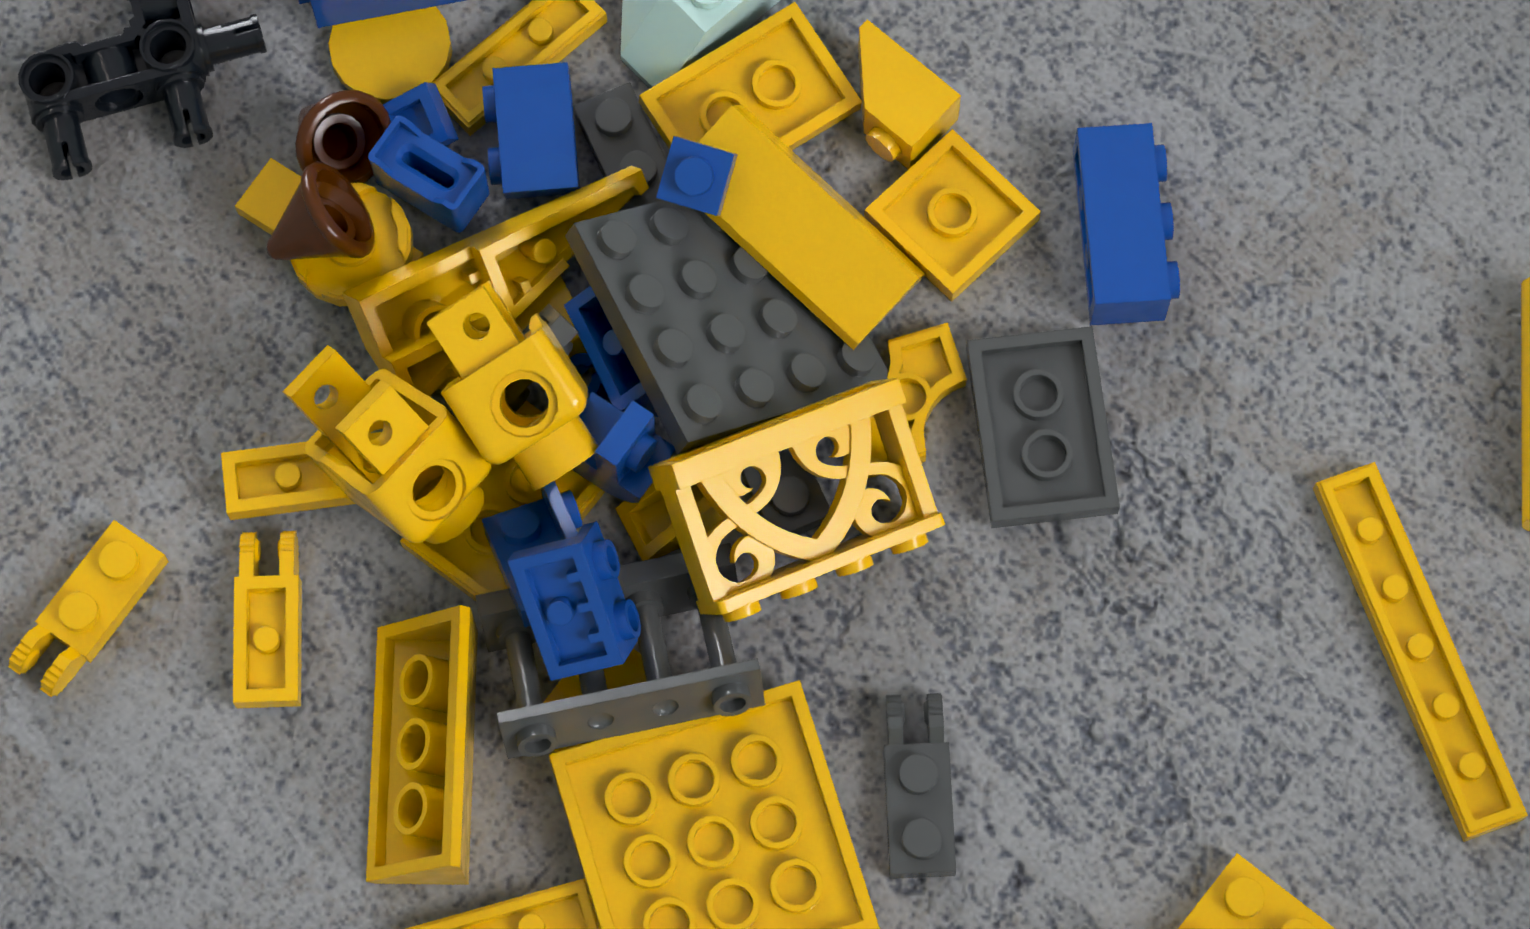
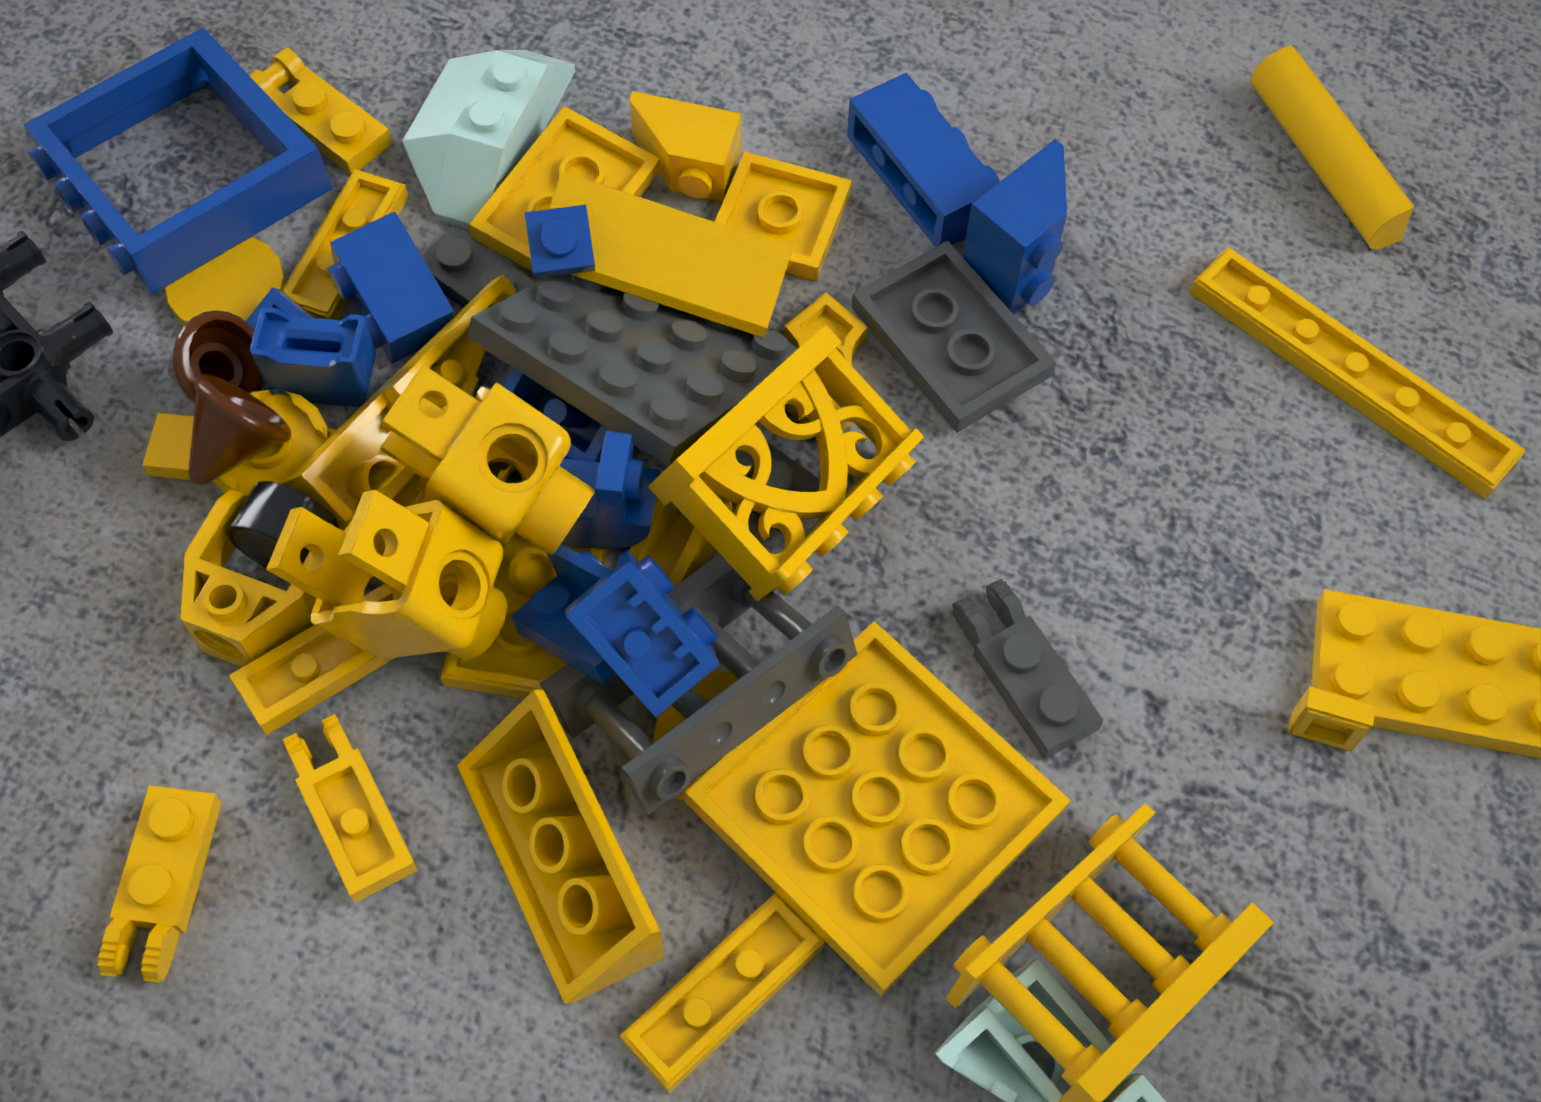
camera: 30 degrees left, 10 degrees down
none -> yellow piece [180,481,344,667]
none -> blue slope [963,139,1067,315]

